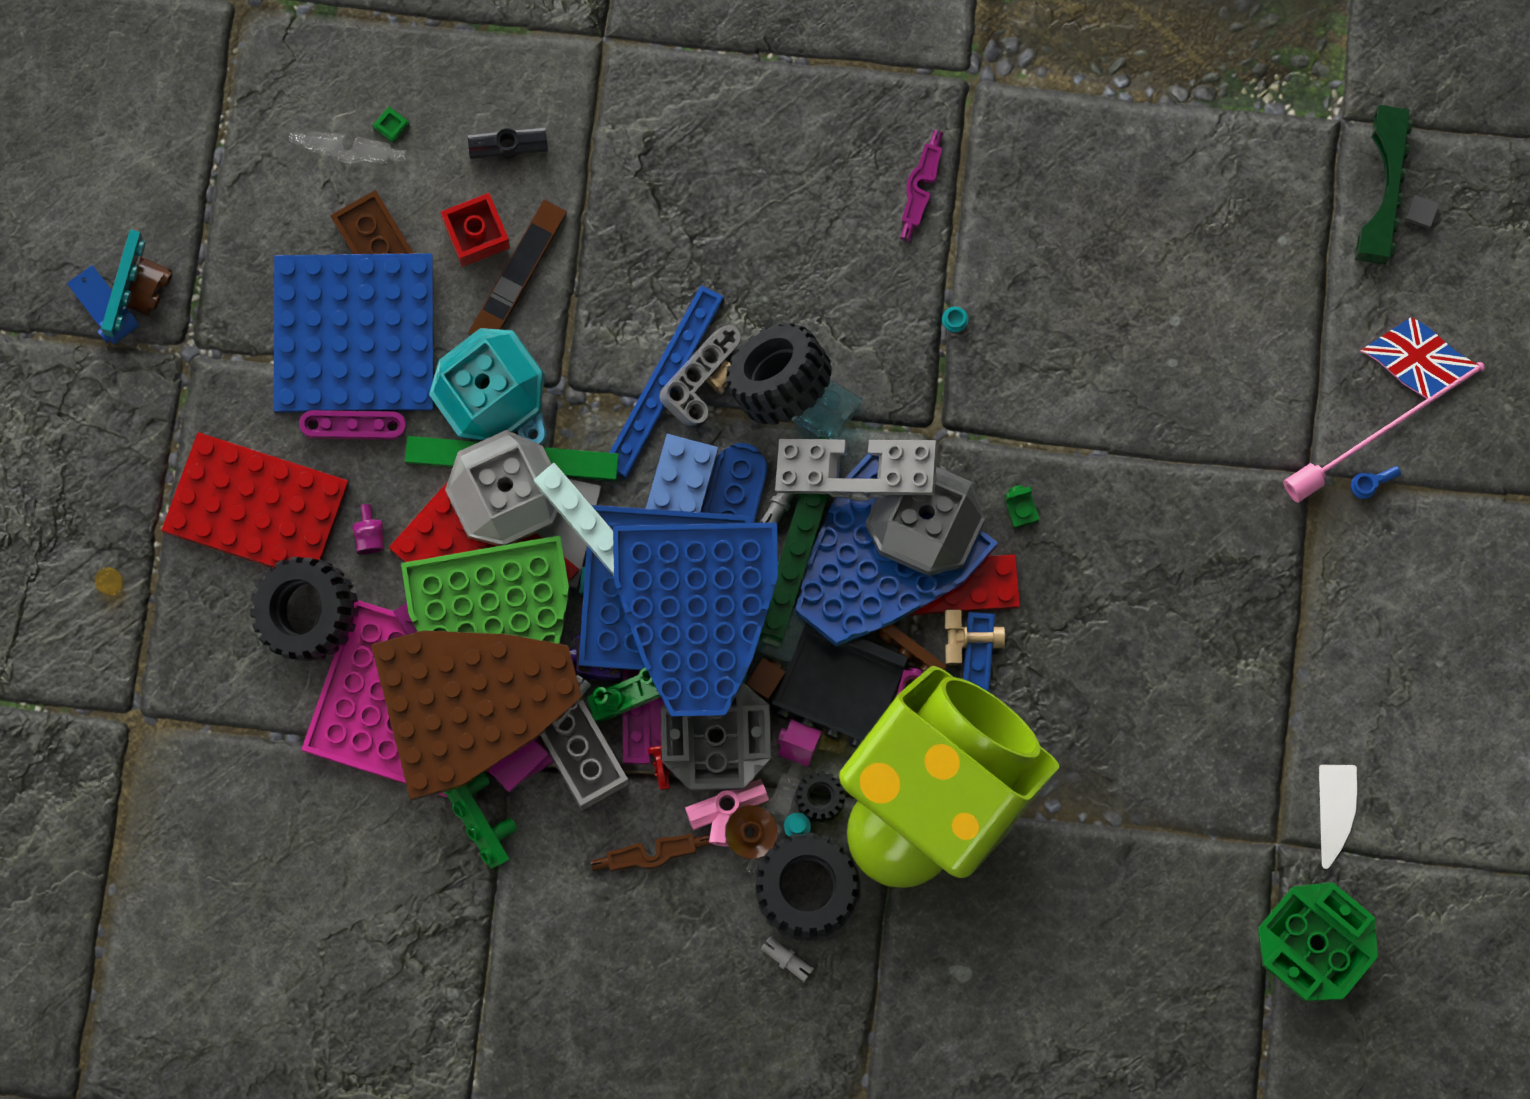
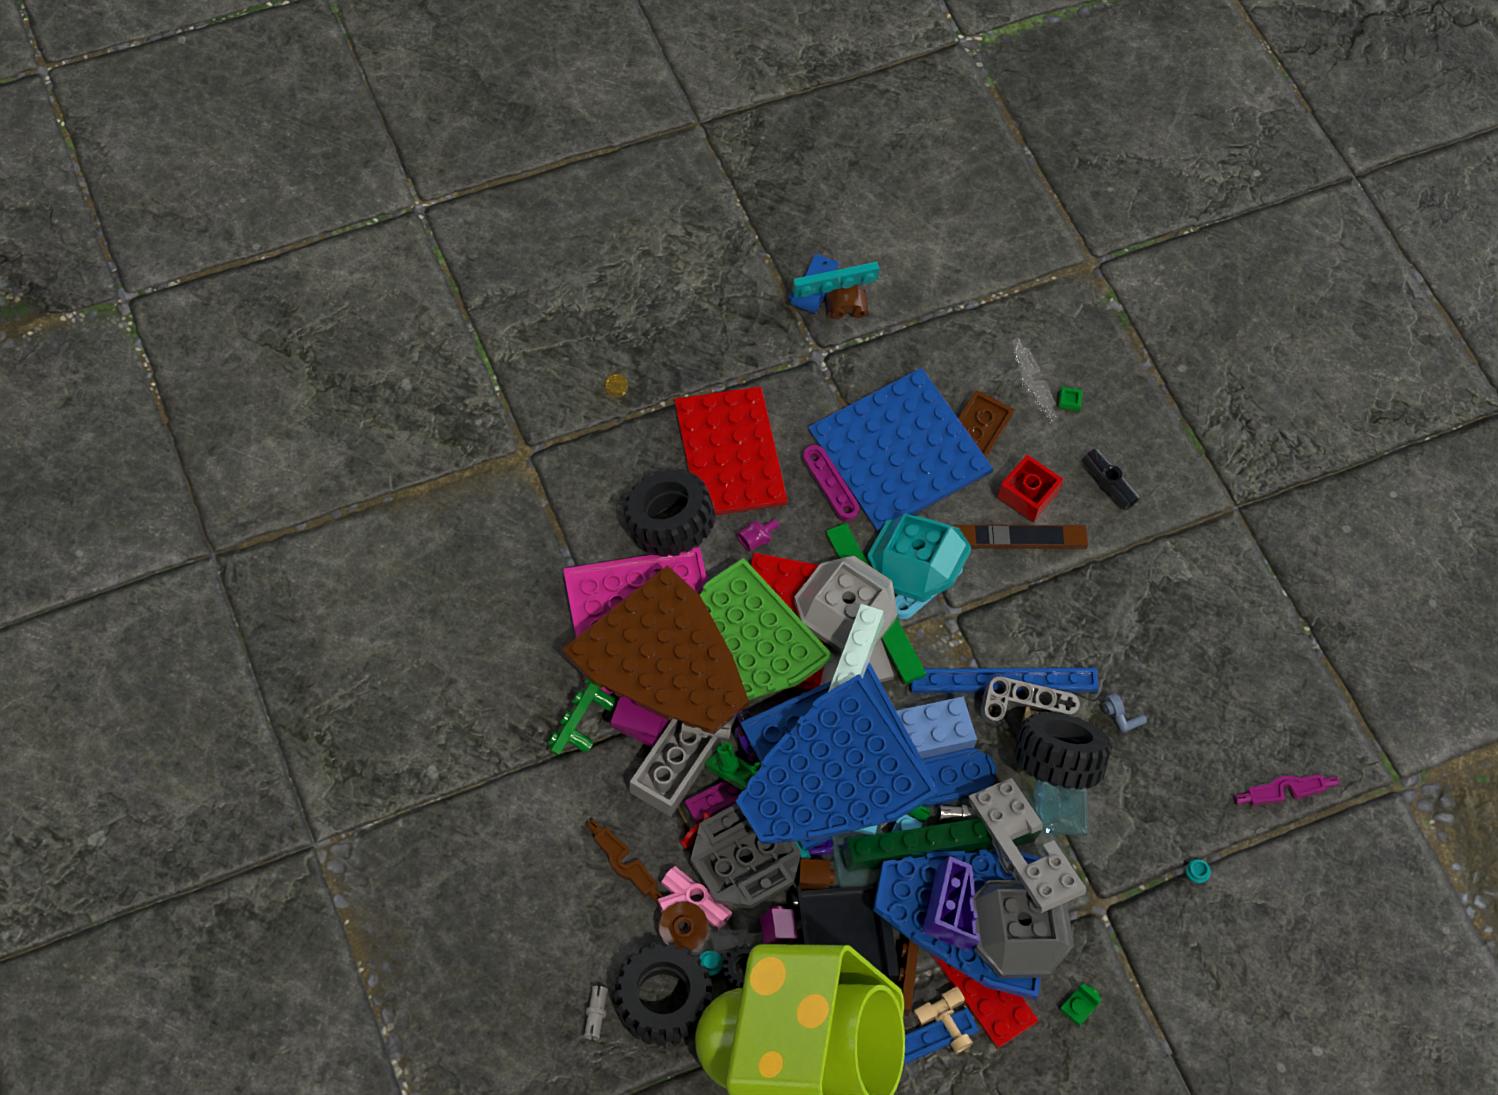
camera: 60 degrees right, 15 degrees down
none -> dark purple wedge [922,856,980,951]
none -> sand blue plate [1103,693,1147,732]

